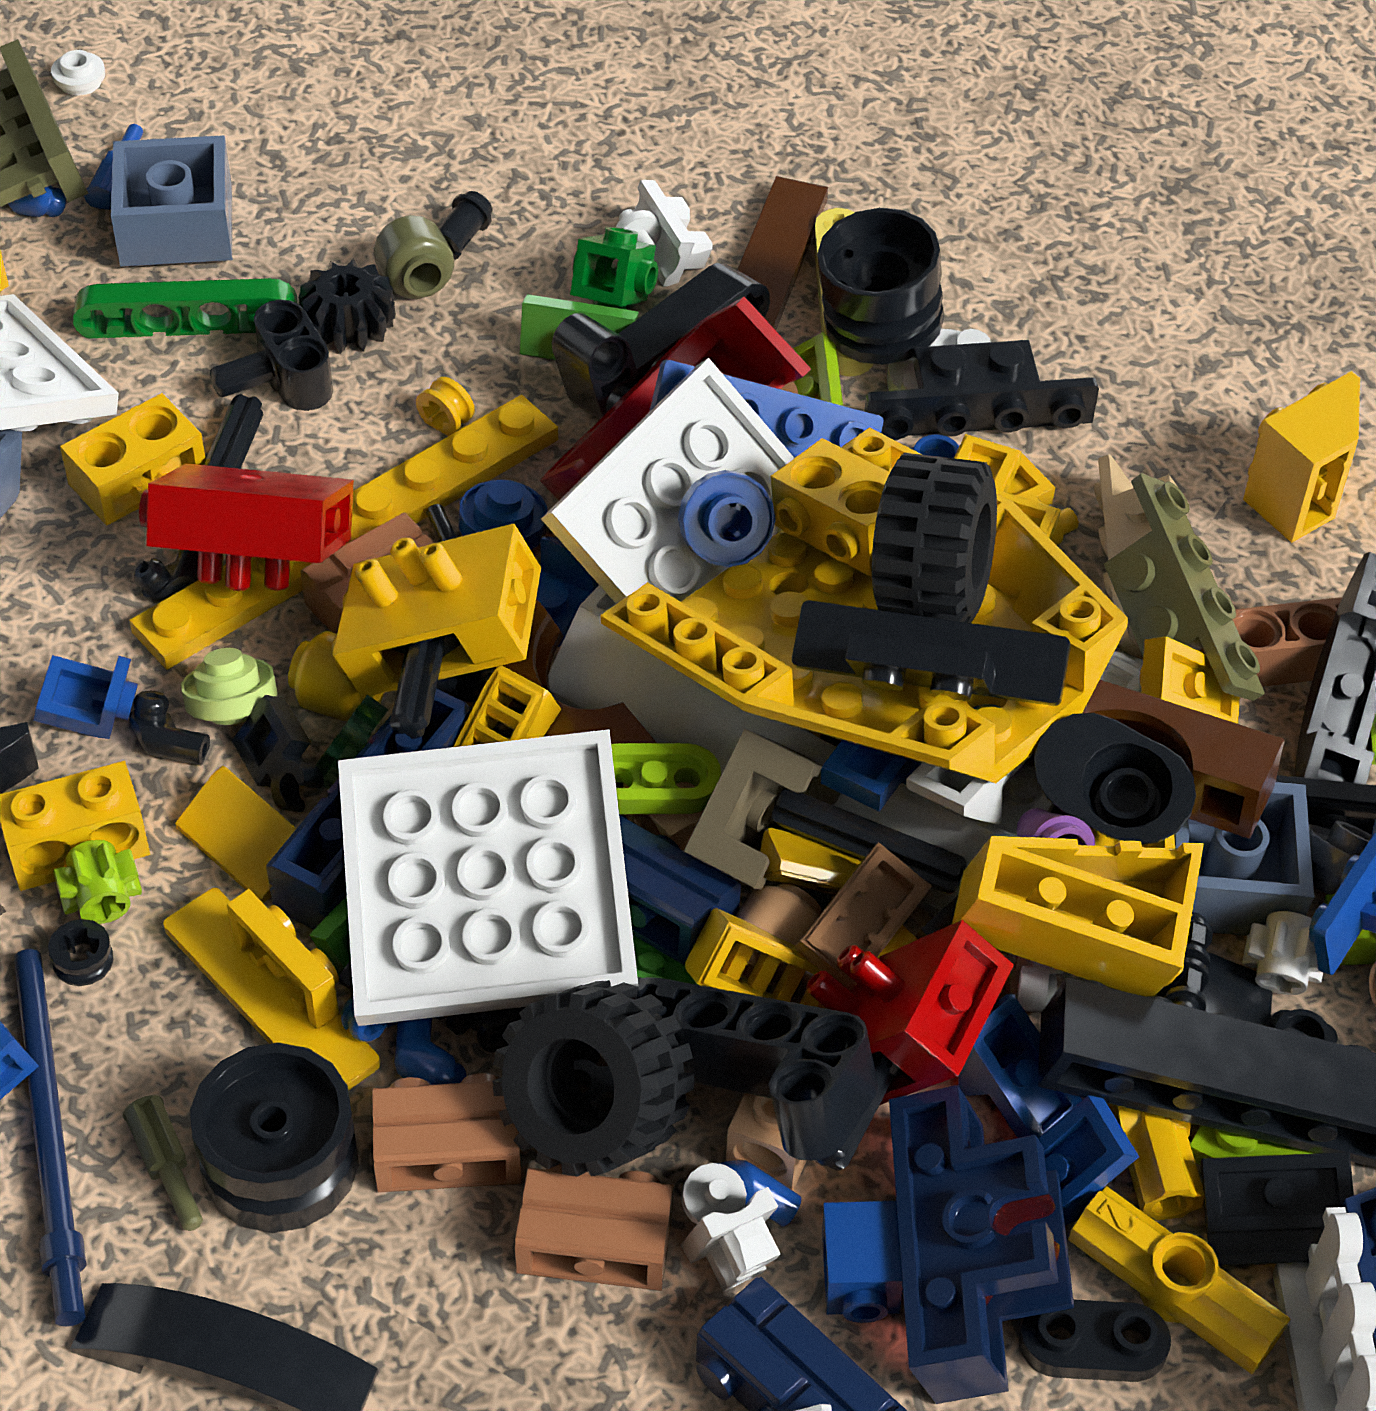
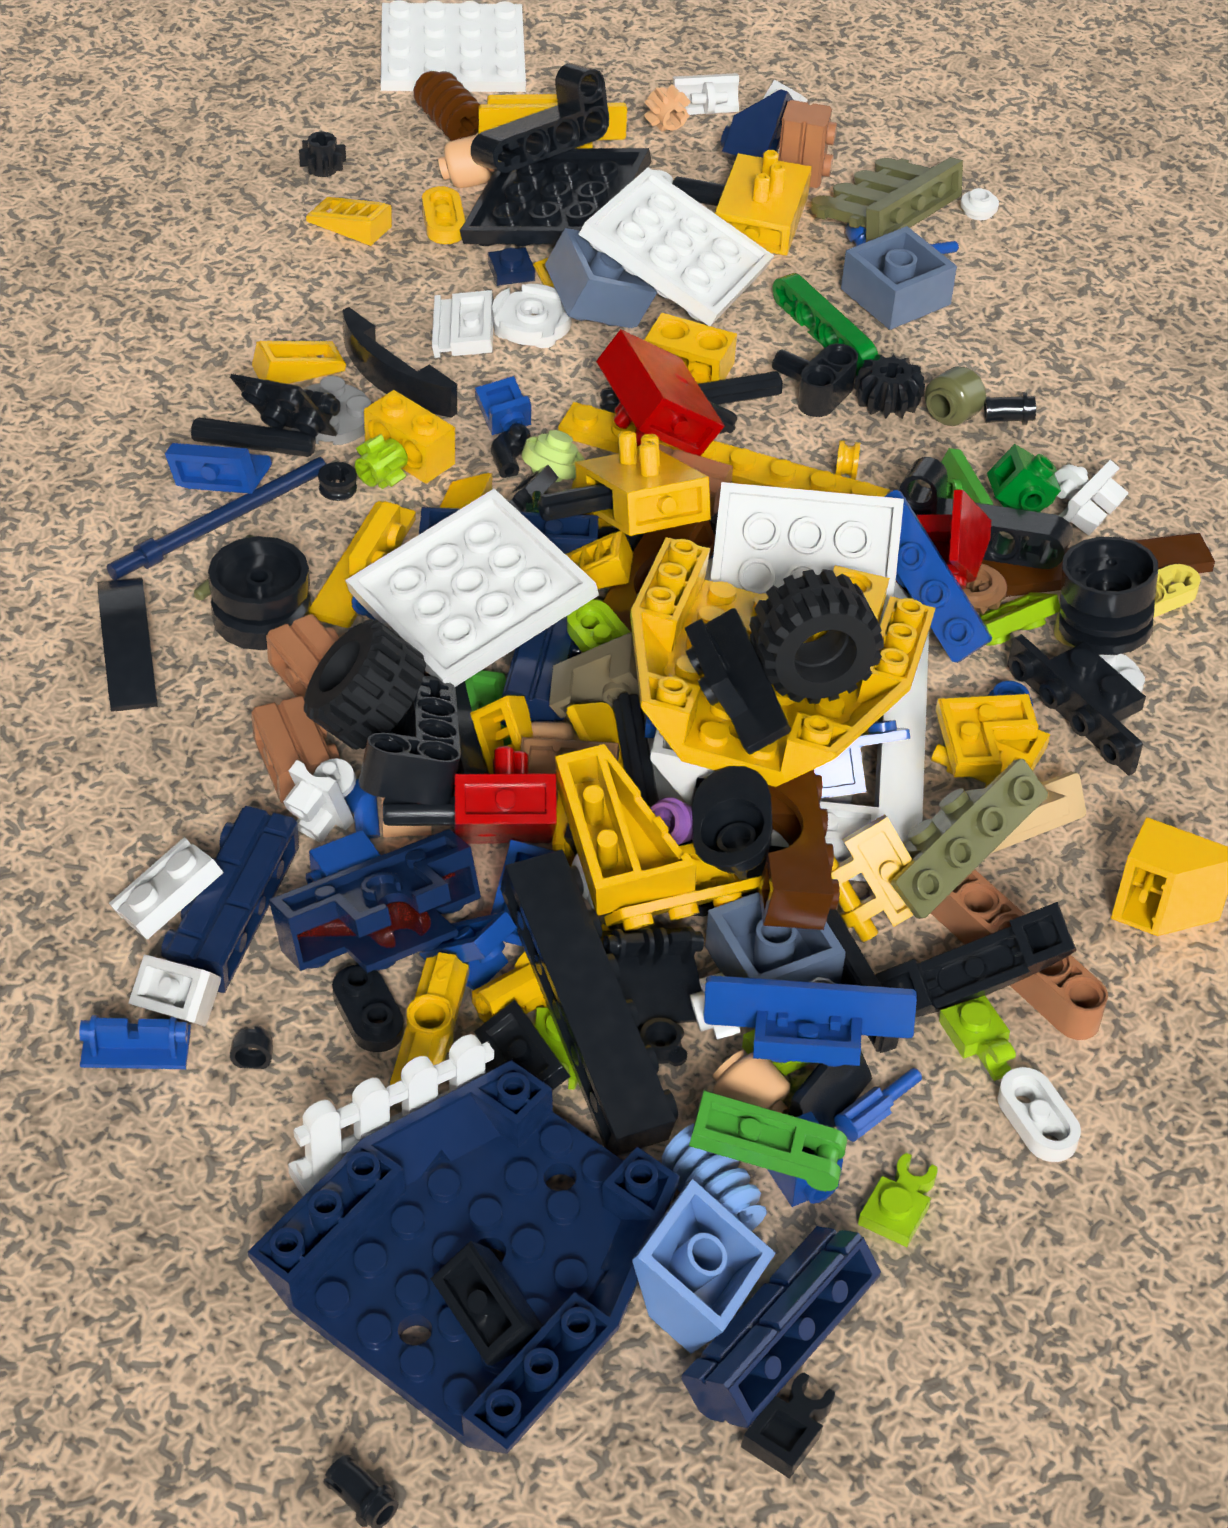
camera: 60 degrees right, 5 degrees down
blue plate [678,470,776,567] -> none

